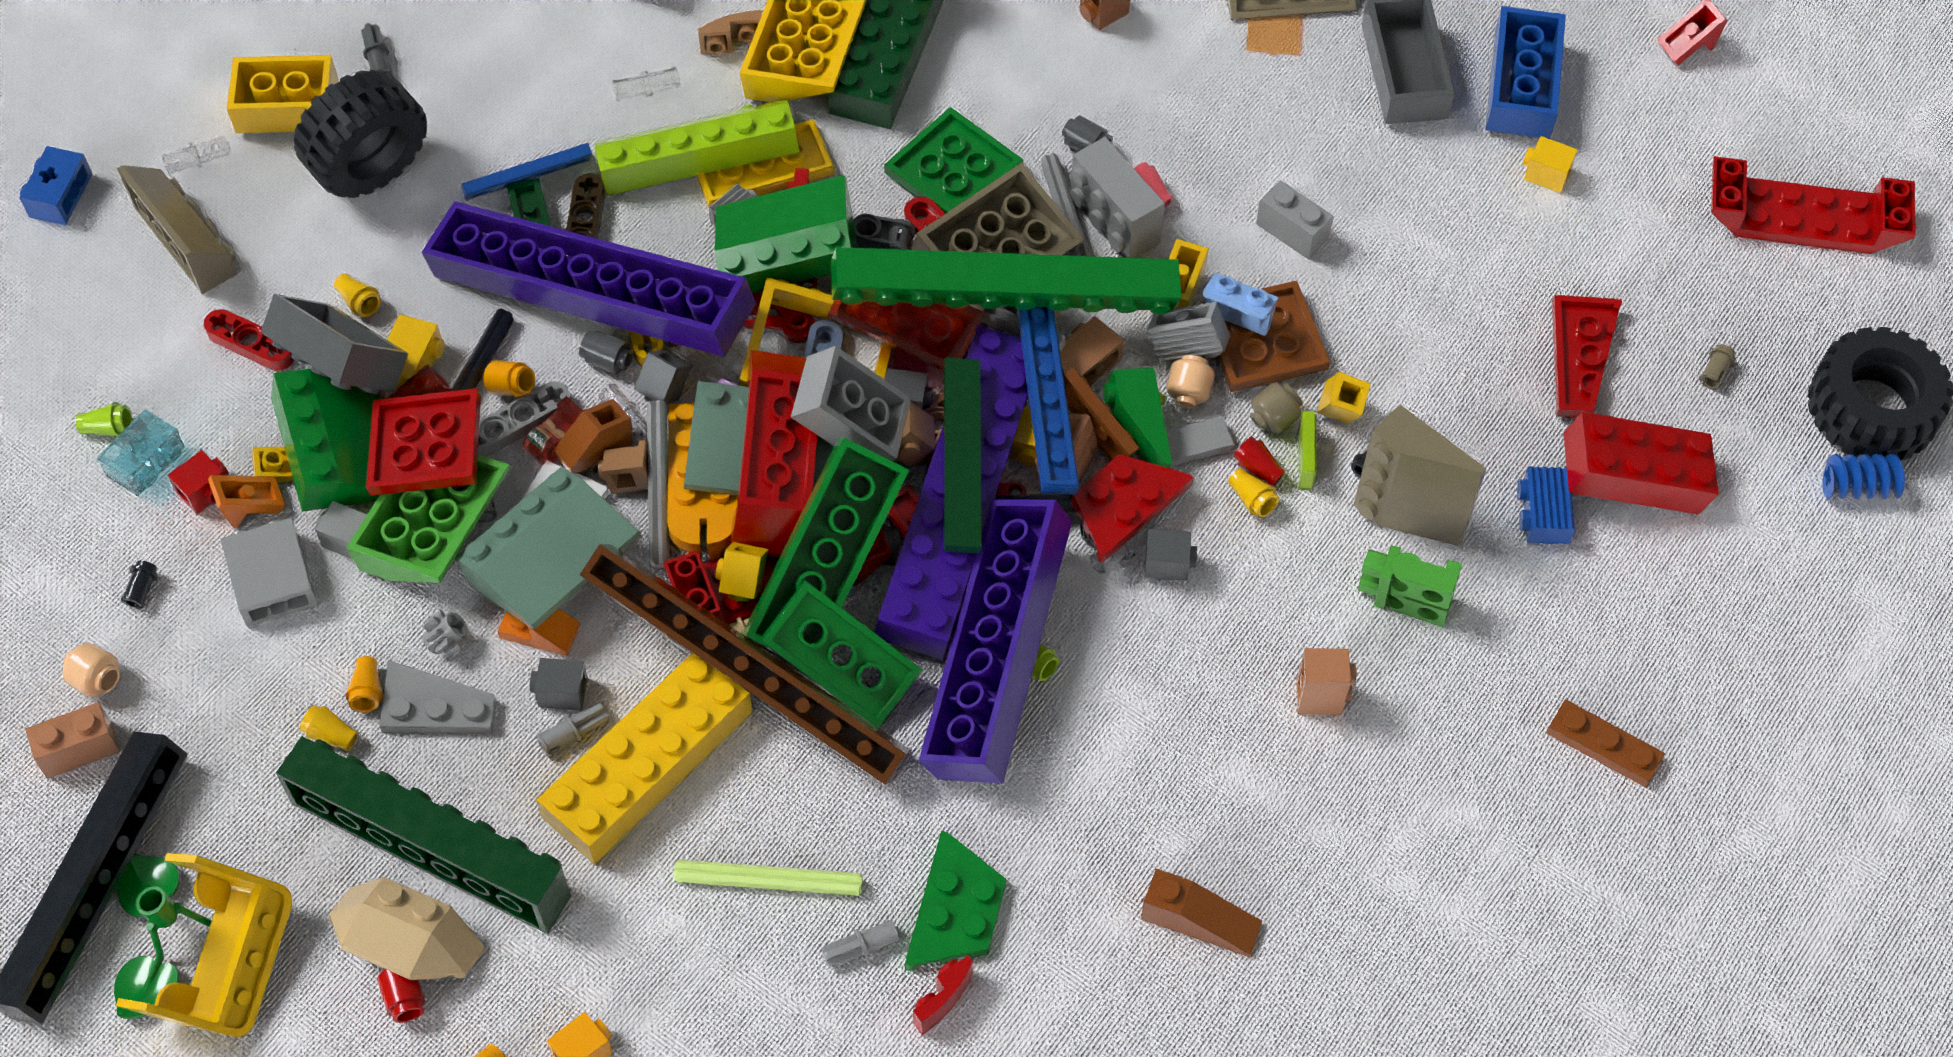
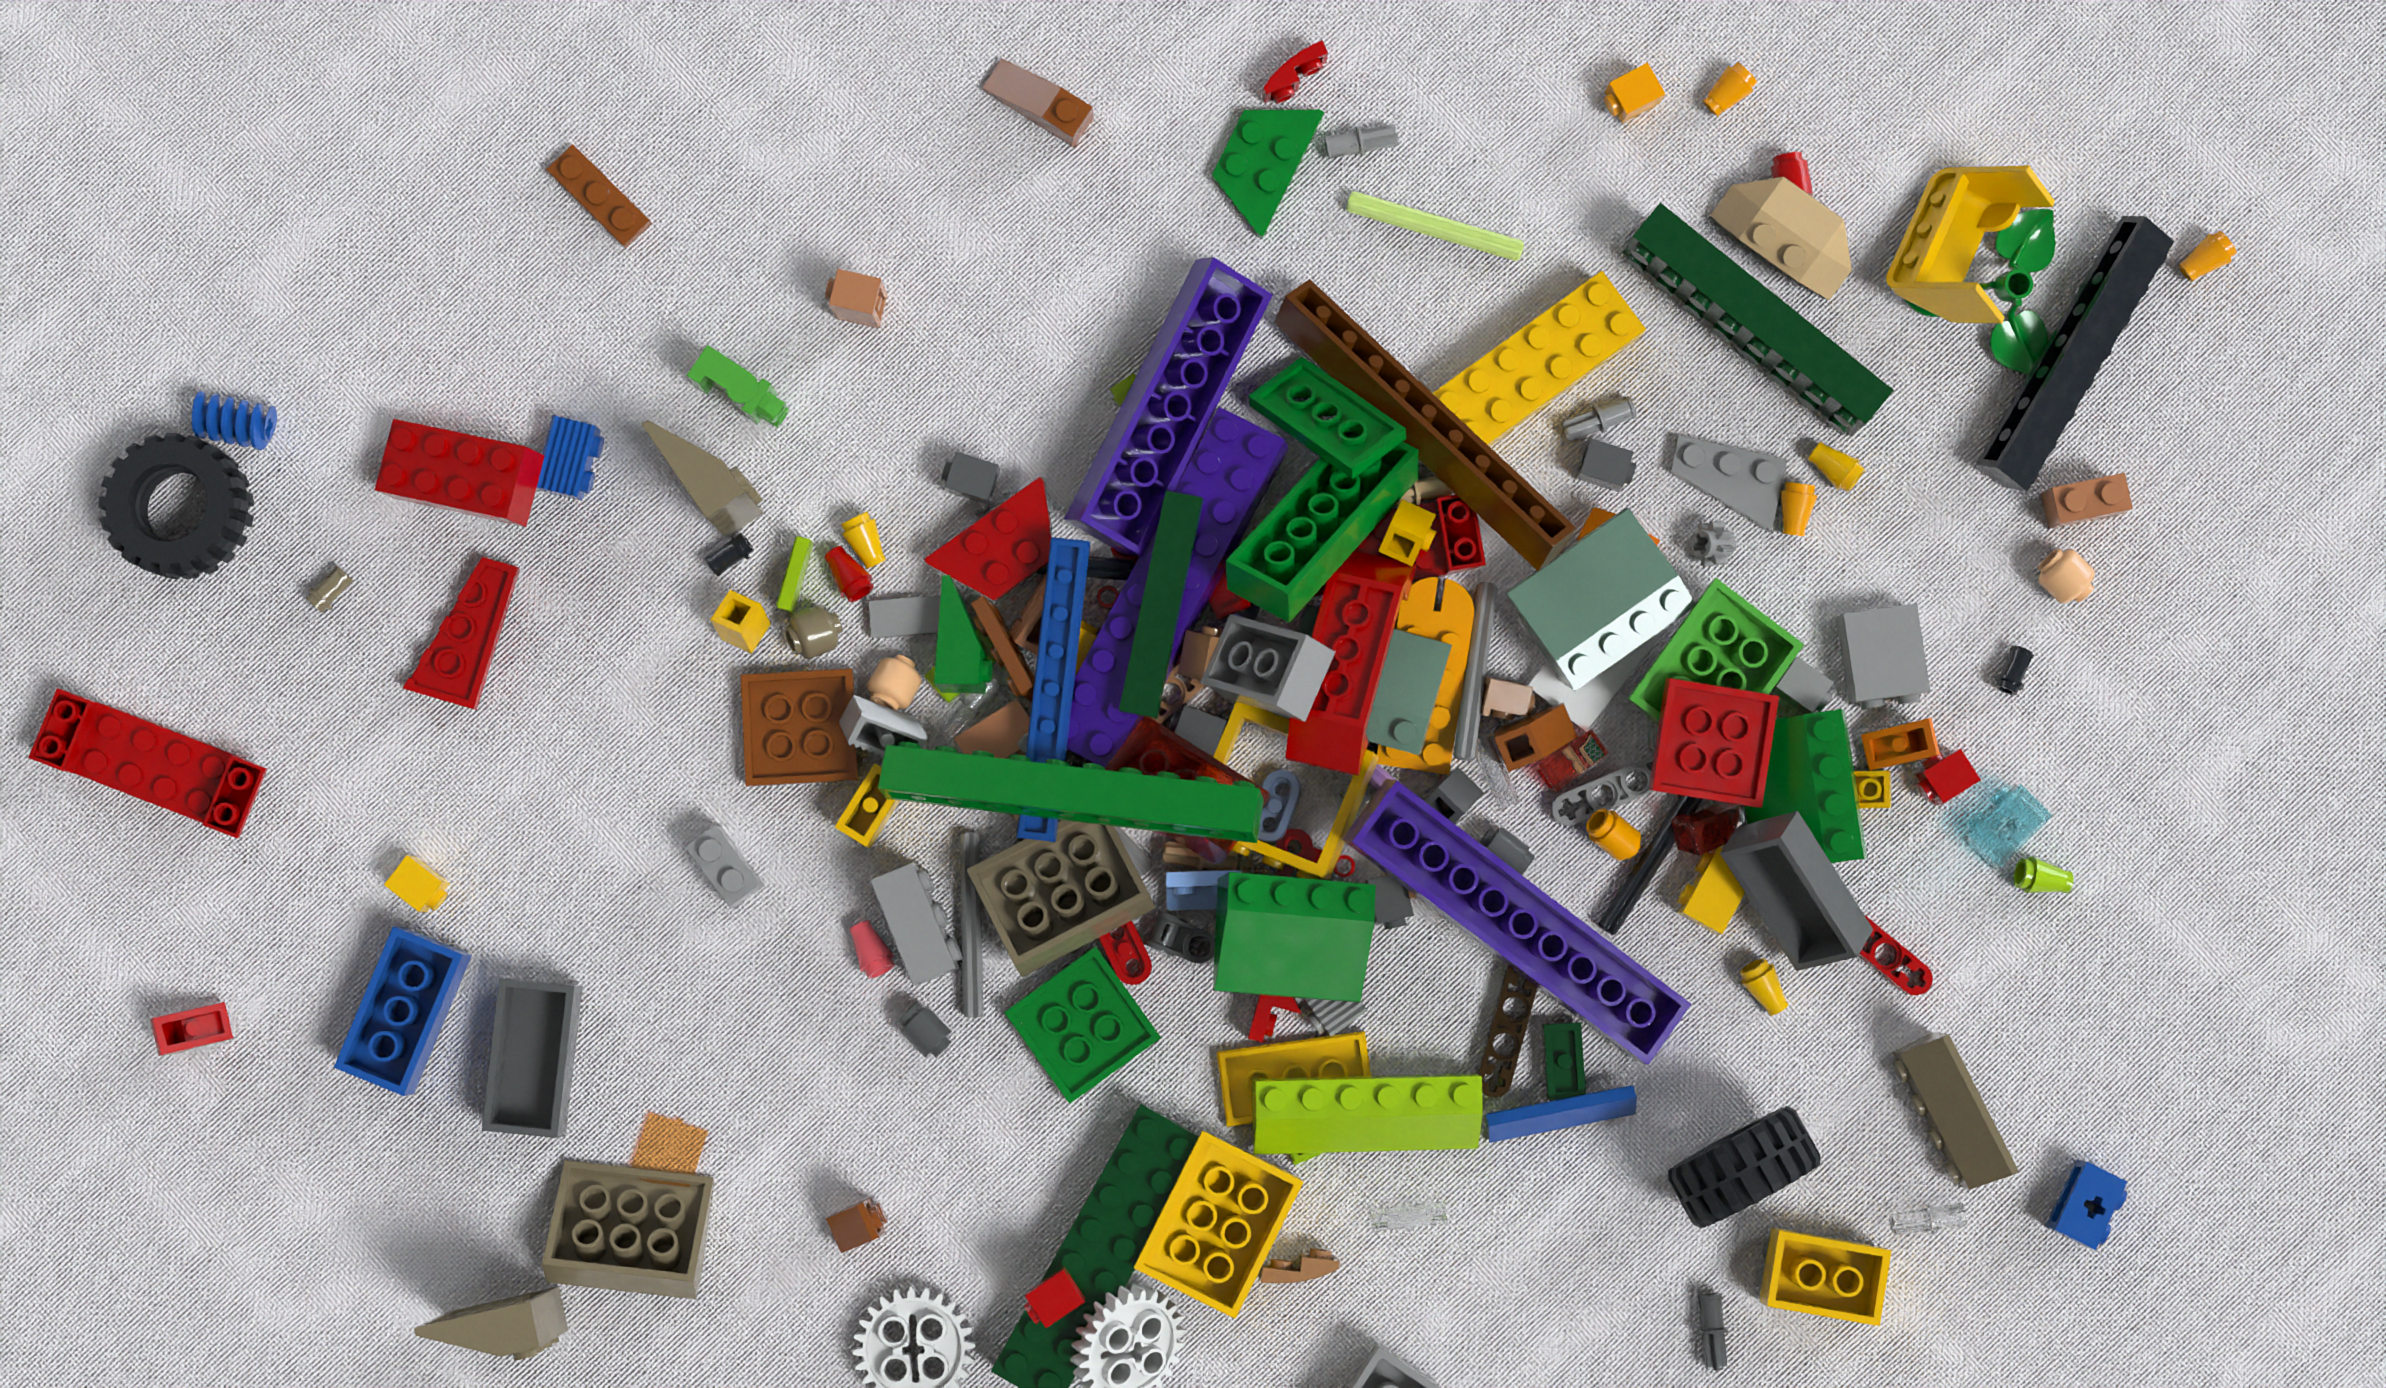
camera: 170 degrees left, 25 degrees up
light blue bracket [1203,273,1278,336] -> none

